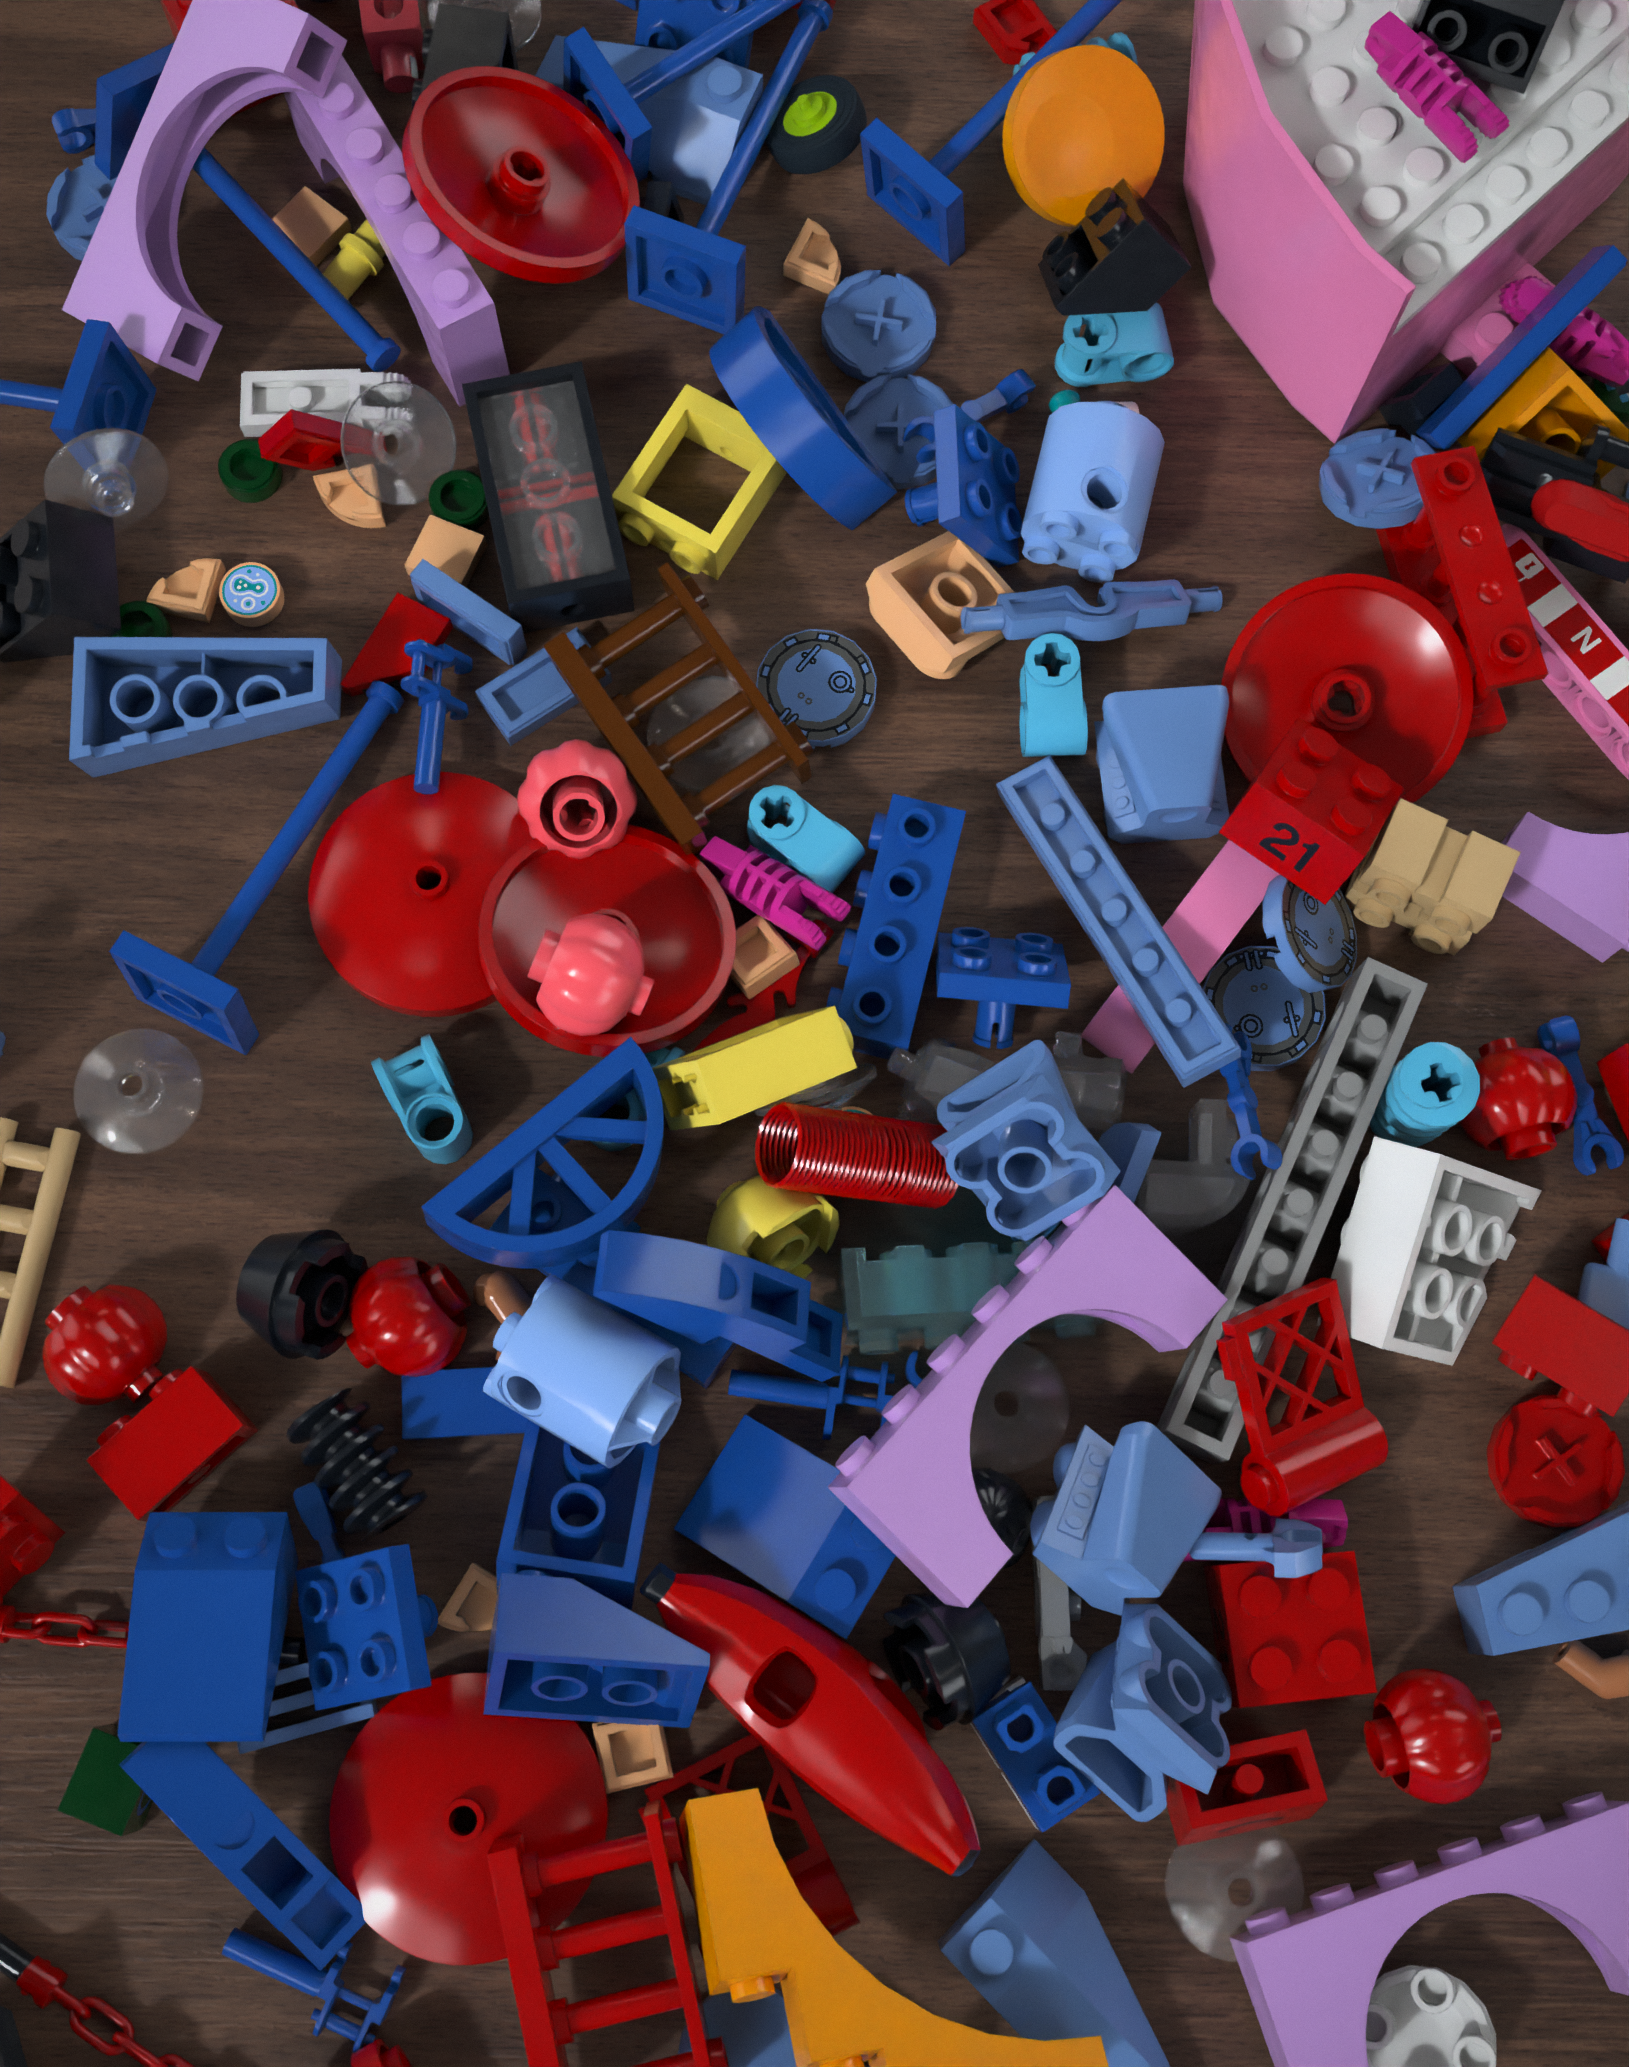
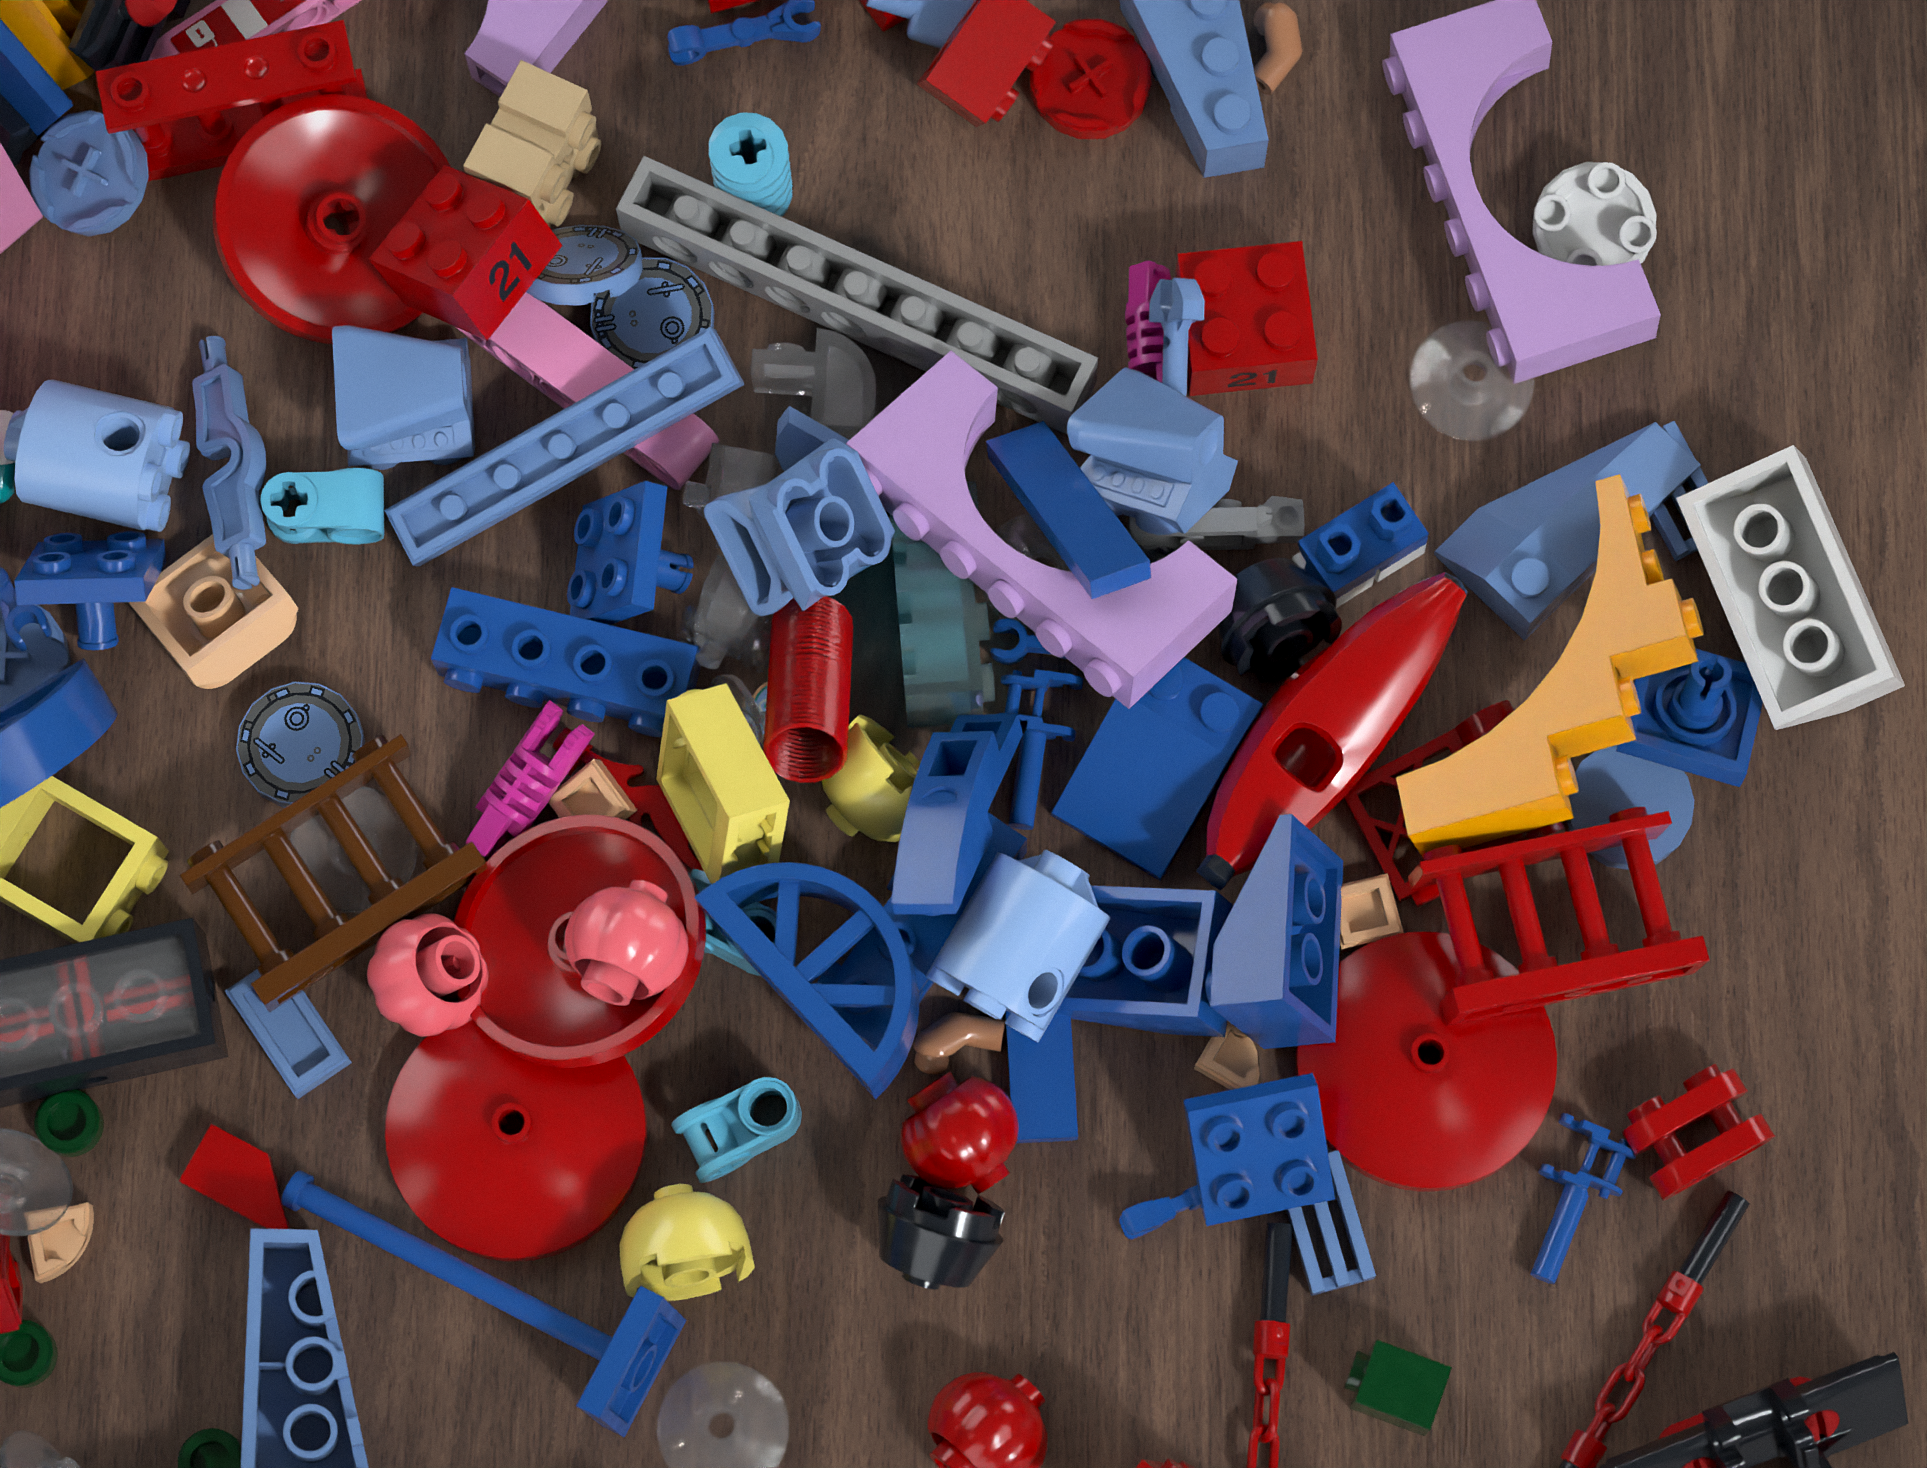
camera: 85 degrees left, 0 degrees up
red brick [86,1366,258,1522] -> none
blue slope [118,1512,299,1742] -> none
blue slope [119,1742,366,1971] -> none
light nougat tile [146,558,226,623] -> none
tile [219,562,285,627] -> none
black piece [286,1388,428,1542] -> none
blue piece [401,639,473,794] -> none
light nougat tile [405,515,487,588] -> none
medium blue tile [410,559,528,666] -> none
medium azure piece [747,785,865,893] -> none
medium blue piece [1053,1604,1232,1822] -> none
red brick [1167,1729,1328,1847] -> none
red piece [1216,1277,1388,1516] -> none
blue piece [1219,1023,1282,1180] -> none
white wedge [1316,1136,1542,1366] -> none
red plant [1364,1668,1502,1804] -> none
red plant [1458,1037,1578,1161] -> none
none -> light yellow cylinder [620,1184,755,1301]
none -> blue tile [986,421,1152,599]

